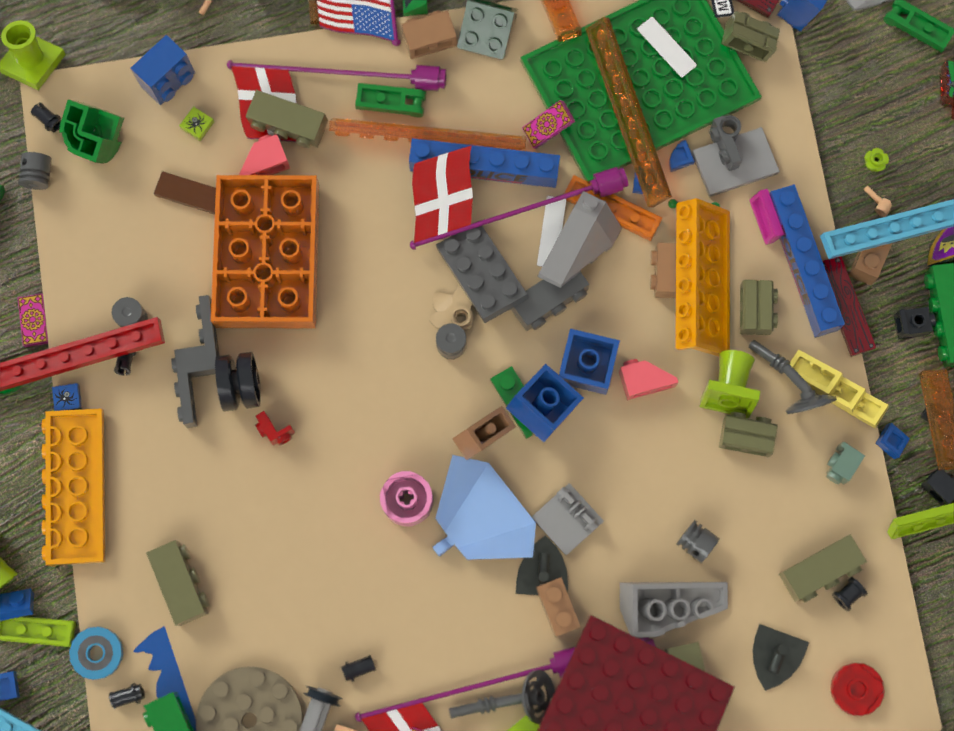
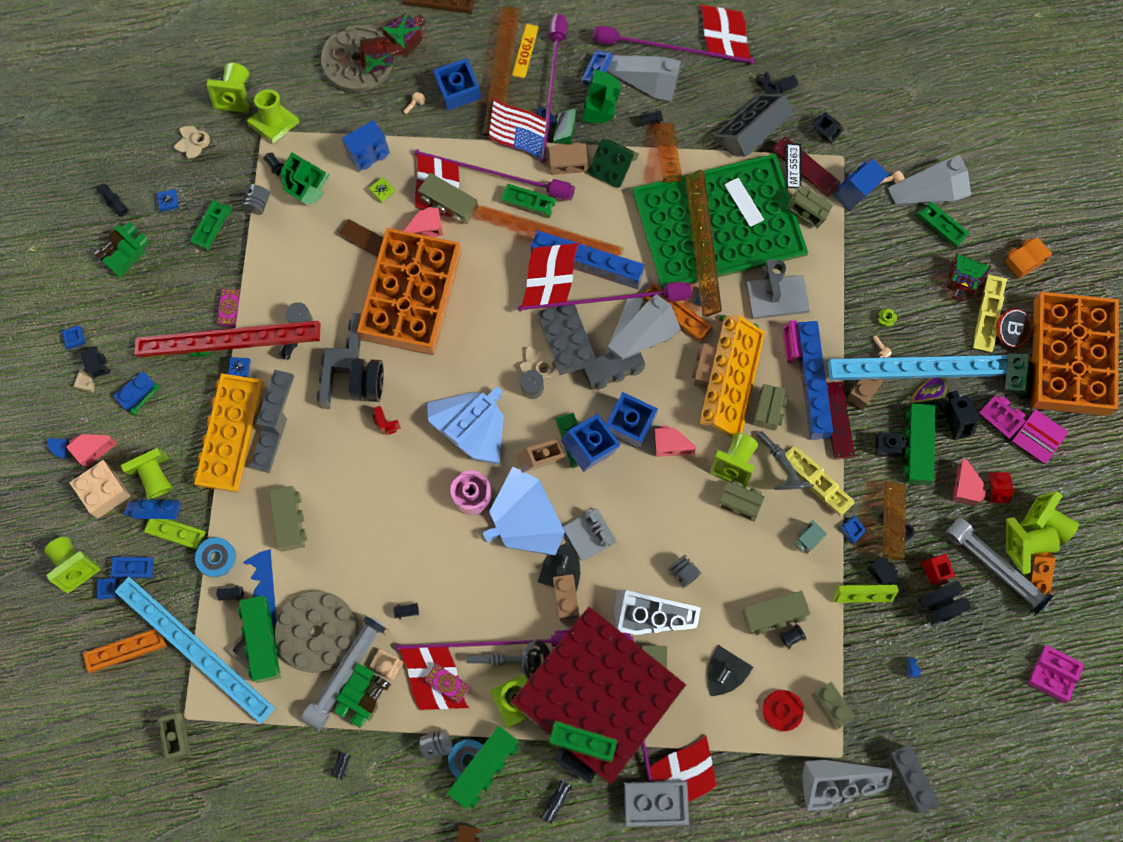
camera: 15 degrees right, 5 degrees down
tile [522,100,575,149] -> none
blue tile [669,140,695,172] -> none
none -> dark grey bracket [249,369,294,473]
none -> light blue panel [427,386,504,464]
none -> olive brick [811,681,855,730]

